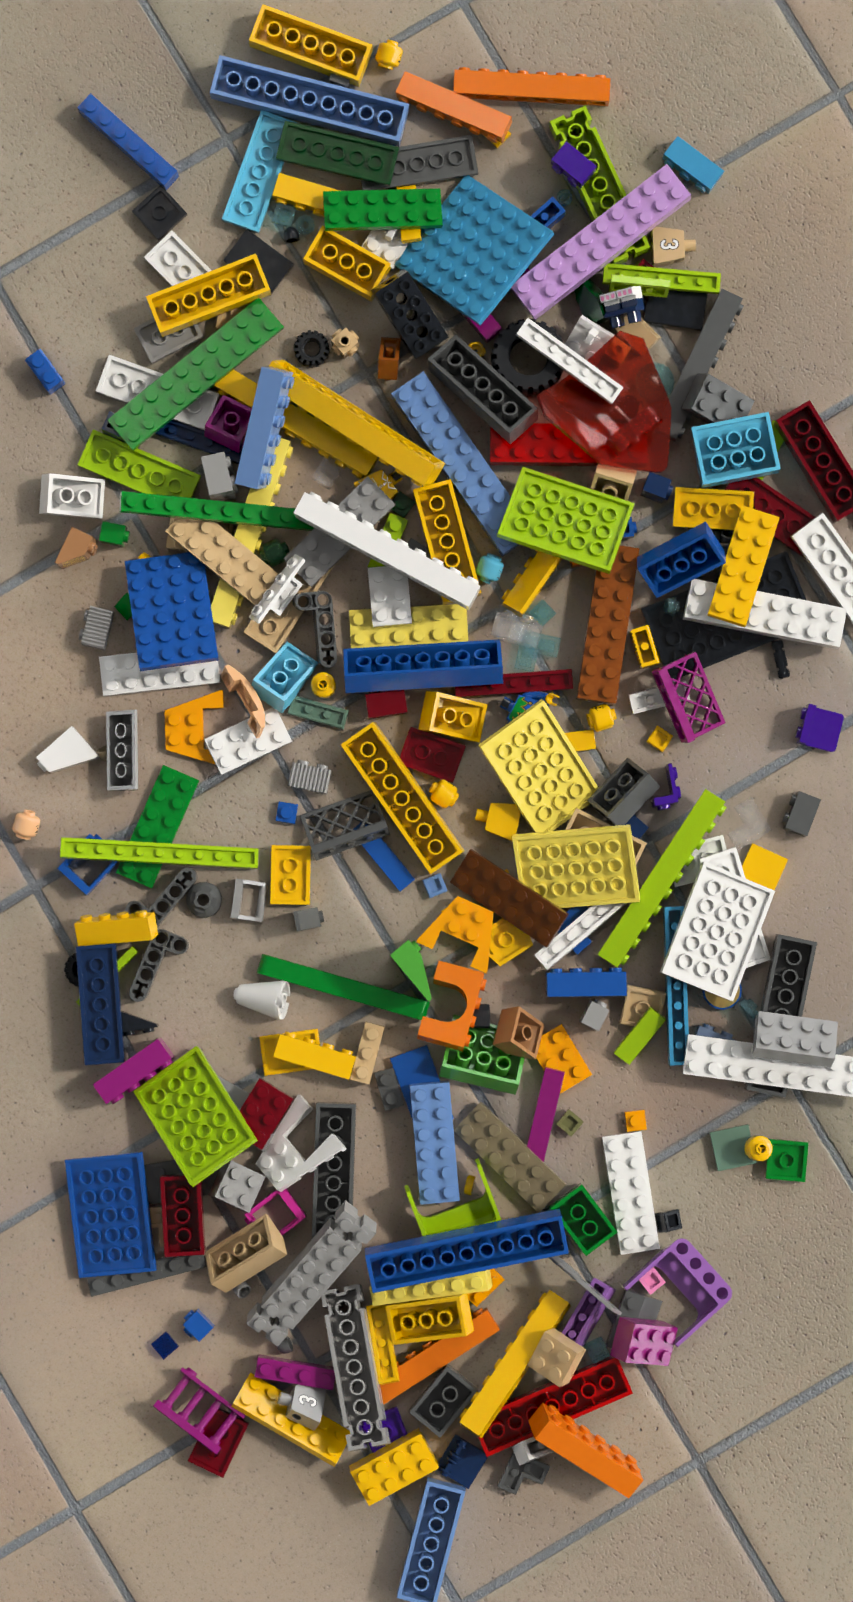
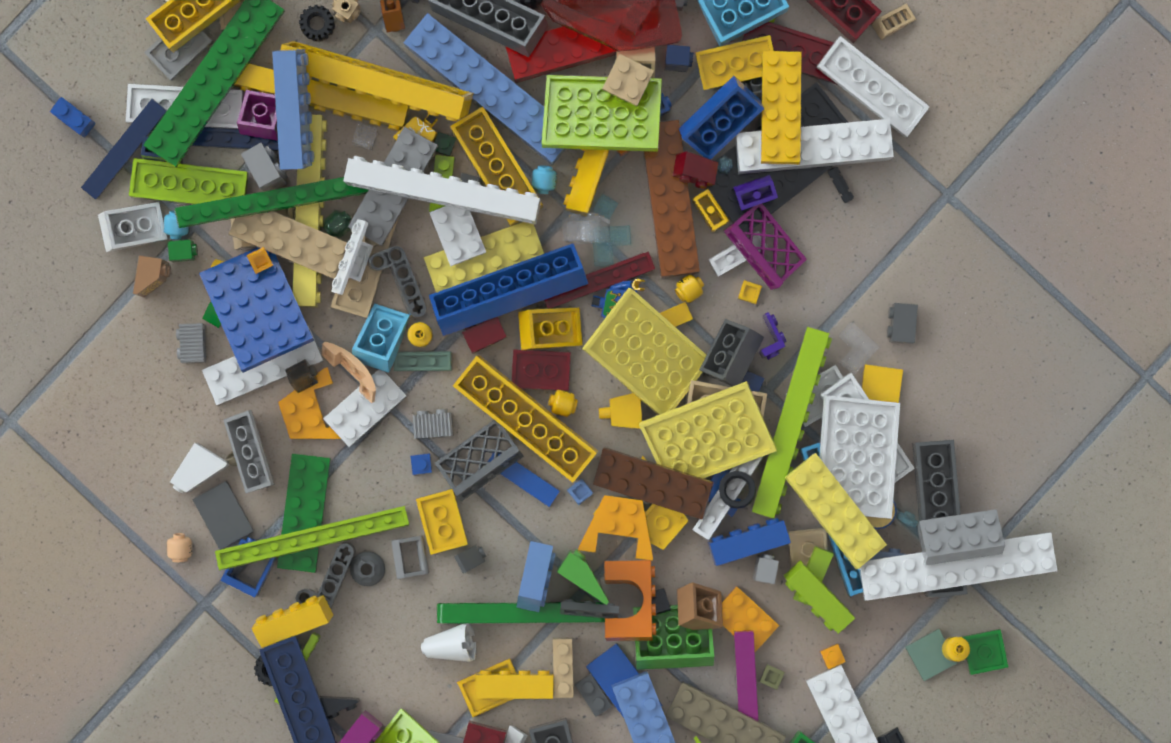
camera: 20 degrees left, 0 degrees up
dark grey beam [129,929,189,1002] -> none
dark purple bracket [795,704,844,752] -> none
none -> dark blue tile [81,99,167,200]
none -> medium azure head [164,211,189,239]
none -> dark grey tile [192,481,254,550]
none -> light orange plate [247,247,273,274]
none -> clear smoke brick [285,359,318,393]
none -> medium blue brick [516,541,556,612]
none -> dark grey plate [560,599,619,618]
none -> tan plate [602,54,654,106]
none -> dark red brick [673,151,718,189]
none -> black tyre [719,471,756,509]
none -> dark purple brick [733,175,778,210]
none -> lime brick [784,560,855,634]
none -> light yellow plate [785,453,887,569]

